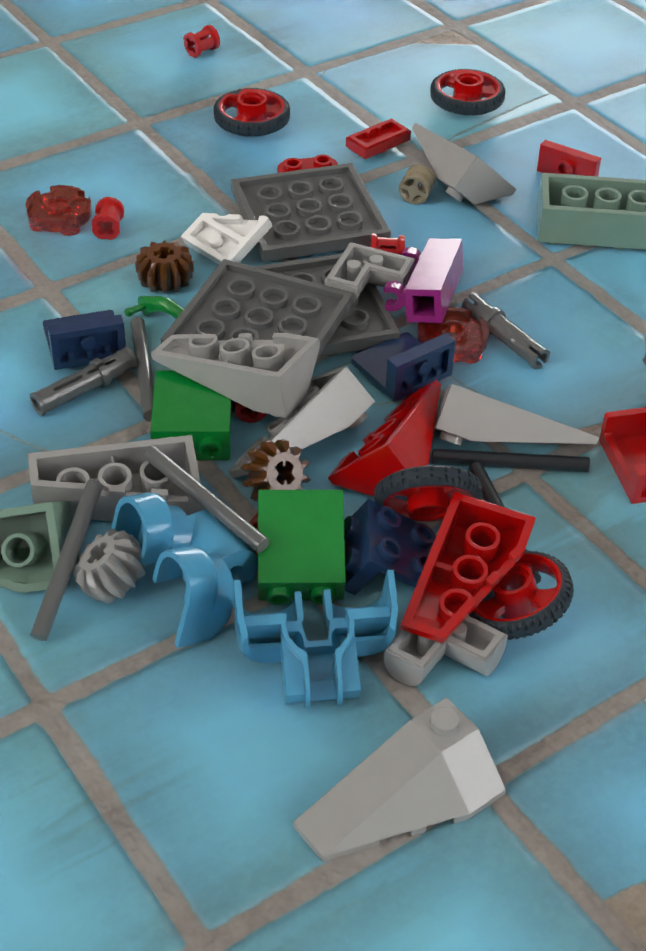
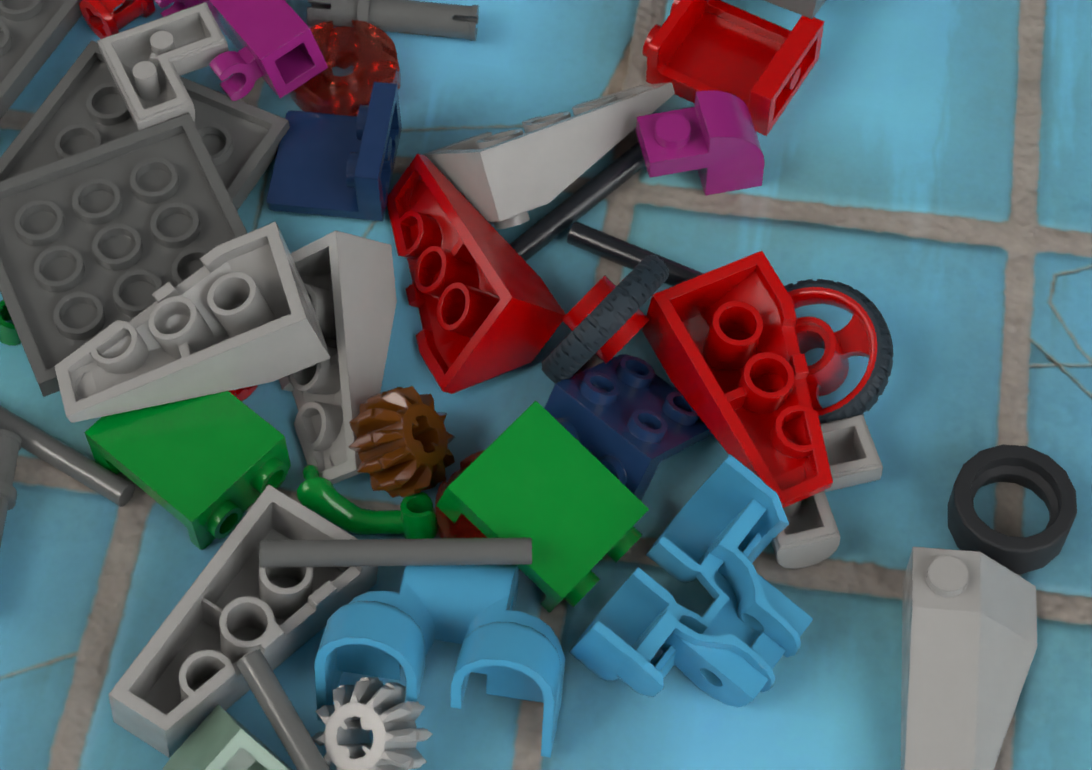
camera: 45 degrees left, 15 degrees up
none -> green piece [296,465,438,539]
none -> magenta brick [636,91,765,196]
none -> black tyre [948,444,1077,574]

